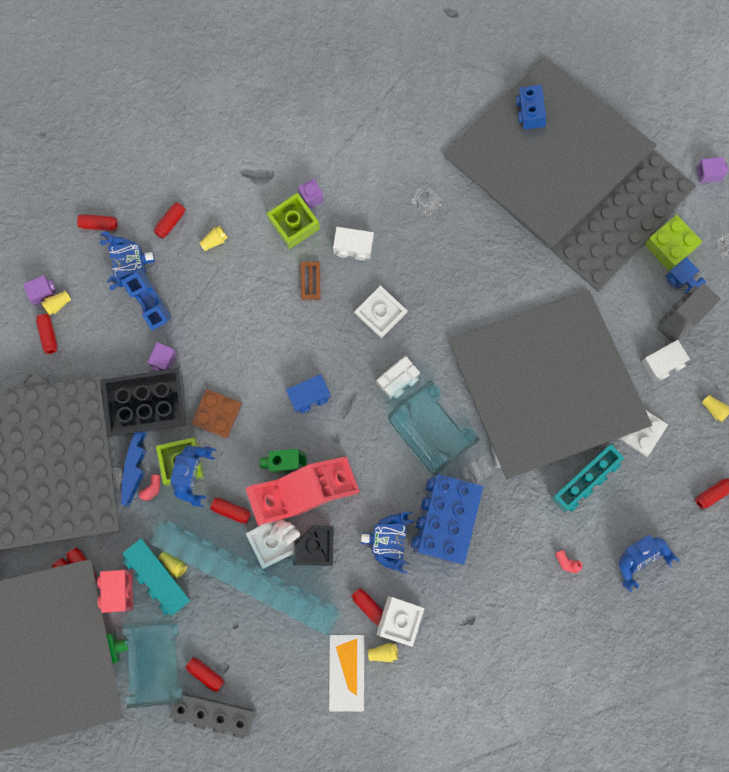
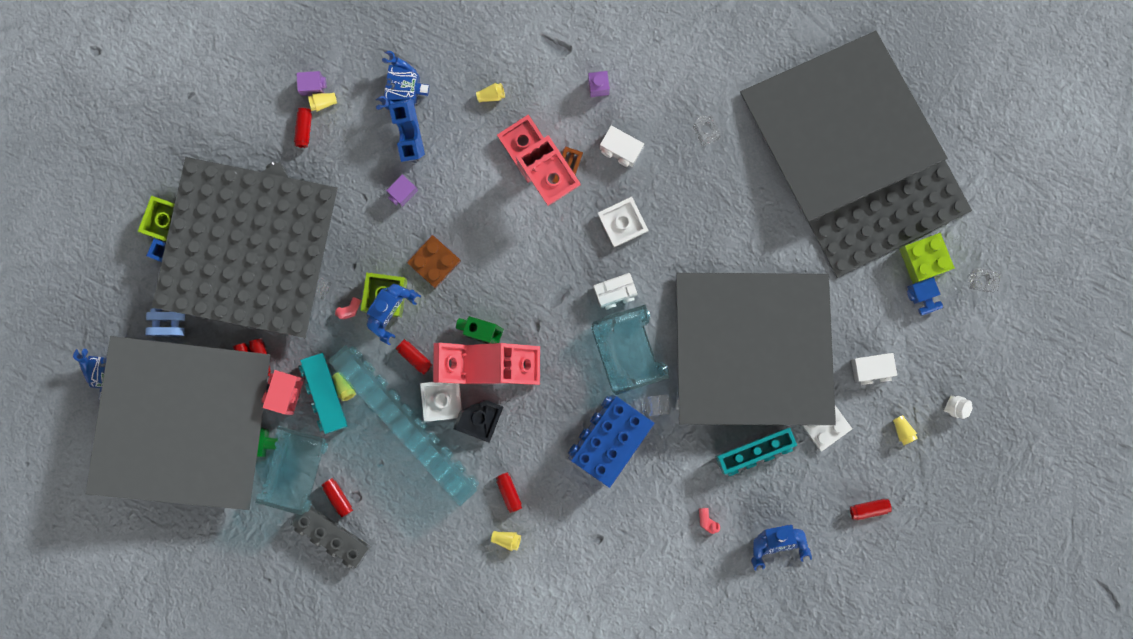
camera: 20 degrees right, 5 degrees up
red piece [77,214,118,231] -> none
black slope [101,368,186,437] -> none
blue slope [121,431,148,507] -> none
red piece [153,202,186,239] -> none
lime brick [266,193,320,250] -> none
white piece [271,520,300,546] -> none
blue brick [286,374,331,414] -> none
white sticker [329,635,364,711] -> none
blue torso [361,511,414,574] -> none
white plate [376,596,424,647] -> none
blue brick [516,85,546,130] -> none
dark grey piece [657,283,721,343] -> none
medium lavender brick [697,157,728,183] -> none
none -> coral bracket [497,114,581,206]

